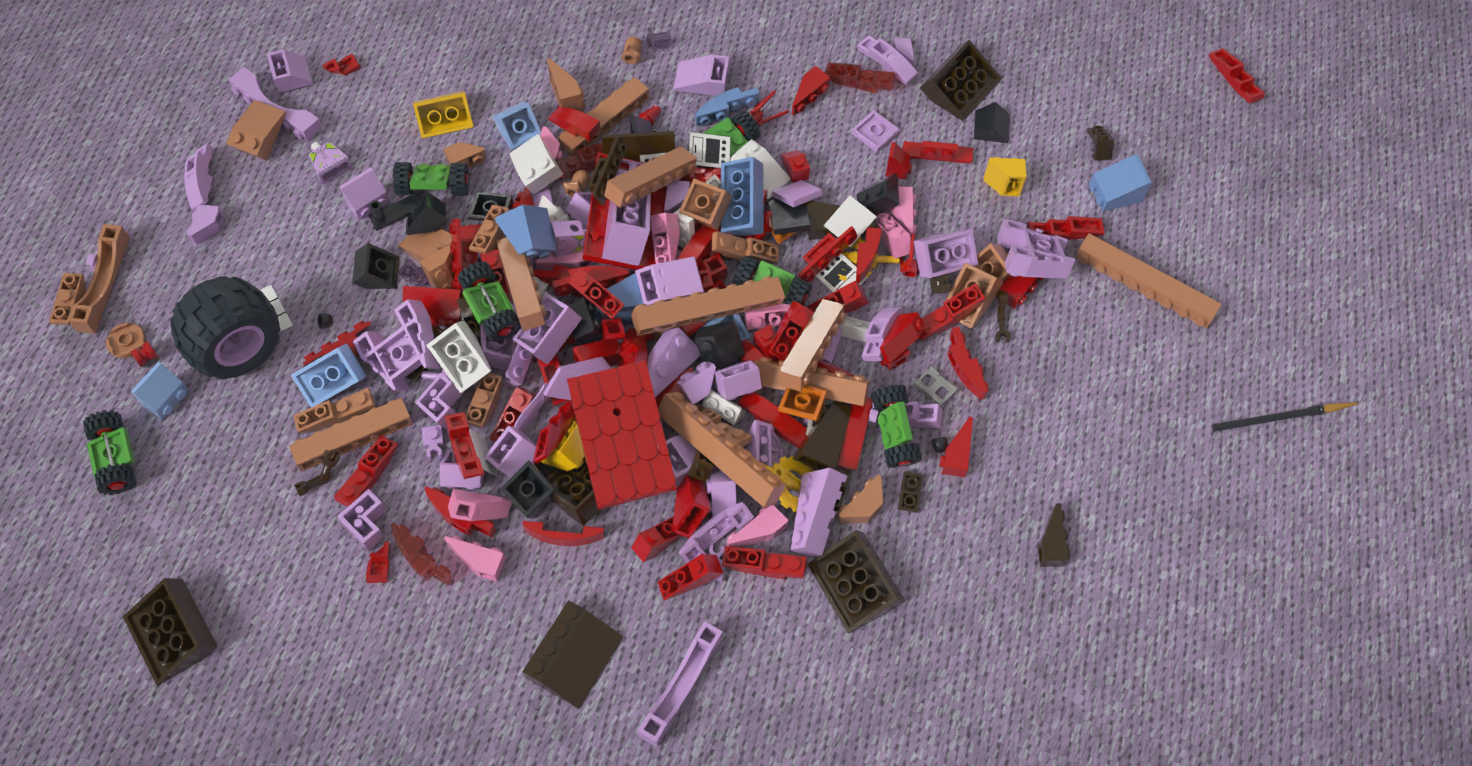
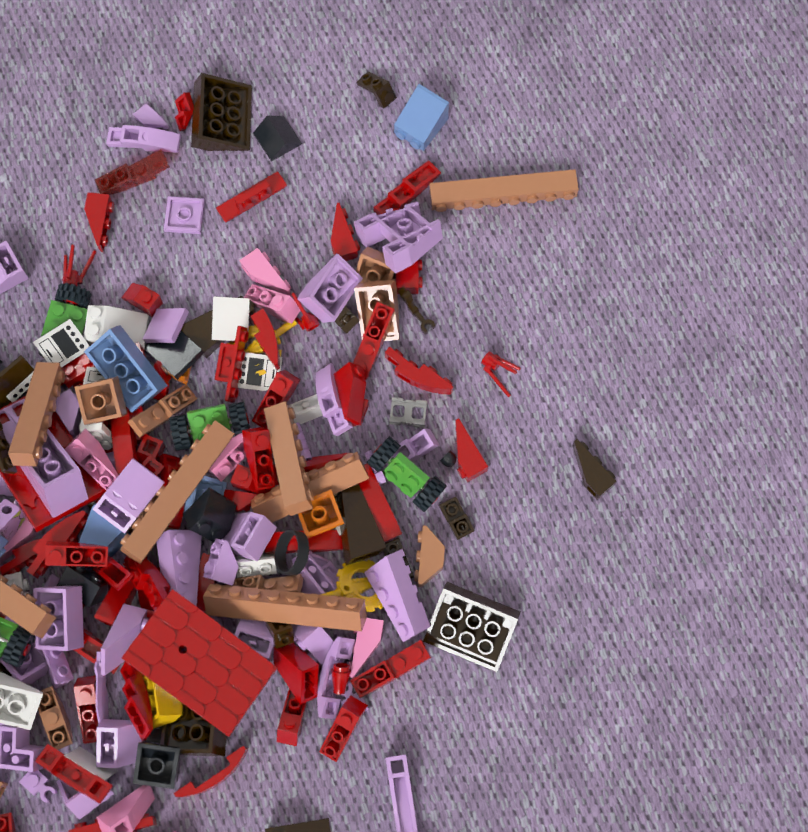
camera: 35 degrees left, 10 degrees up
medium blue slope [695,87,759,127] -> none
black slope [857,173,899,216] -> none
red slope [885,142,913,180] -> none
yellow slope [983,157,1026,197] -> none
black piece [1211,402,1358,432] -> none
none -> red slope [175,92,194,131]
none -> black tyre [275,530,309,575]
none -> red slope [330,203,360,261]
none -> red cone [331,662,351,695]
none -> red plant [481,351,521,397]

